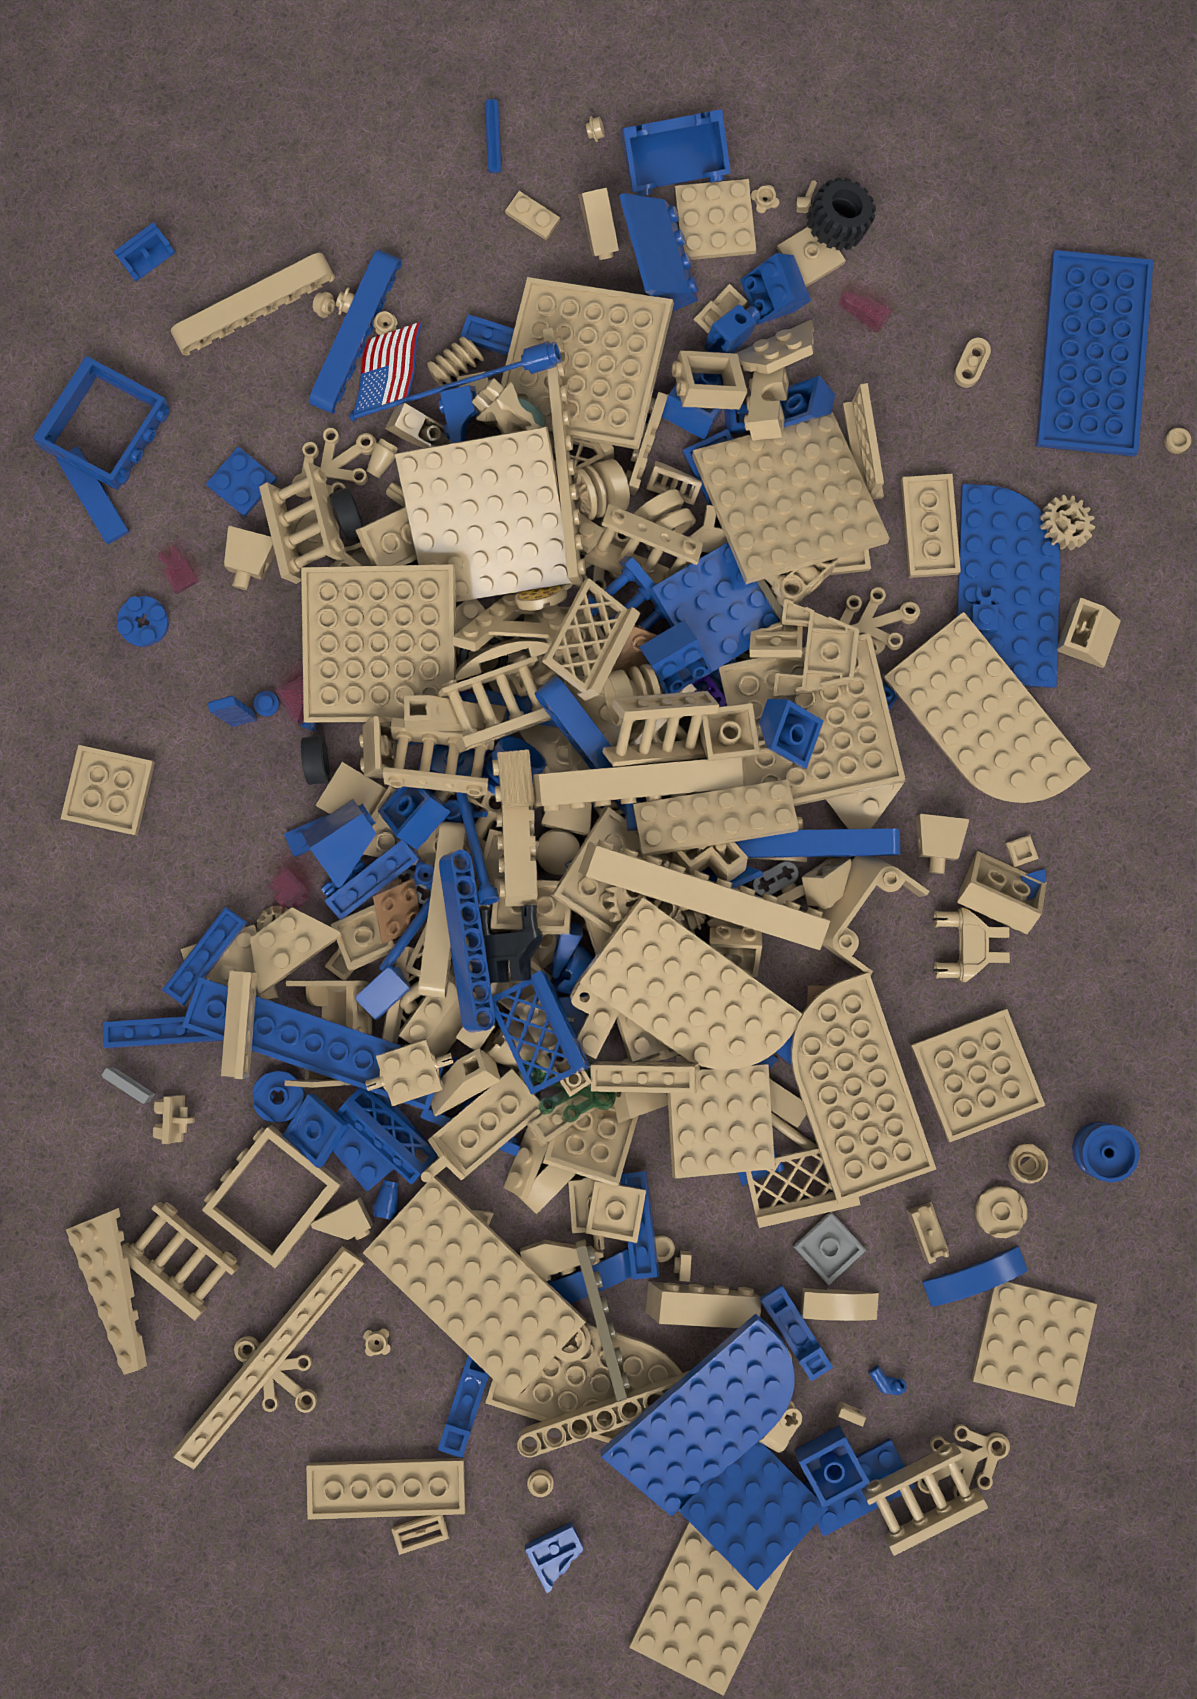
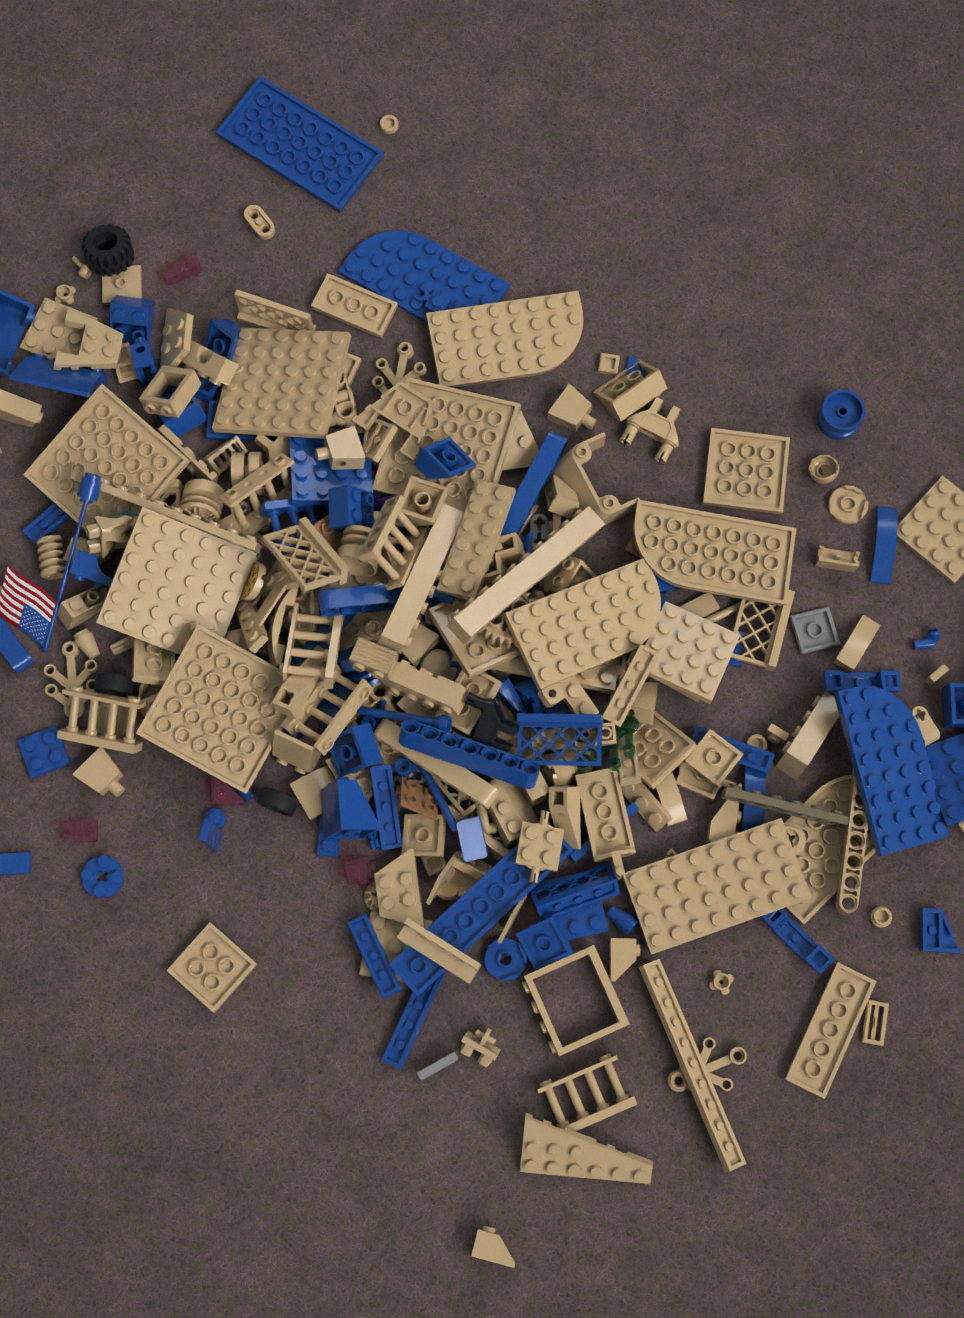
camera: 60 degrees left, 10 degrees down
tan gear [1040,495,1095,550] -> none
tan slope [1057,598,1121,668] -> none
none -> tan wing [53,307,124,370]
none -> tan torso [315,426,365,470]

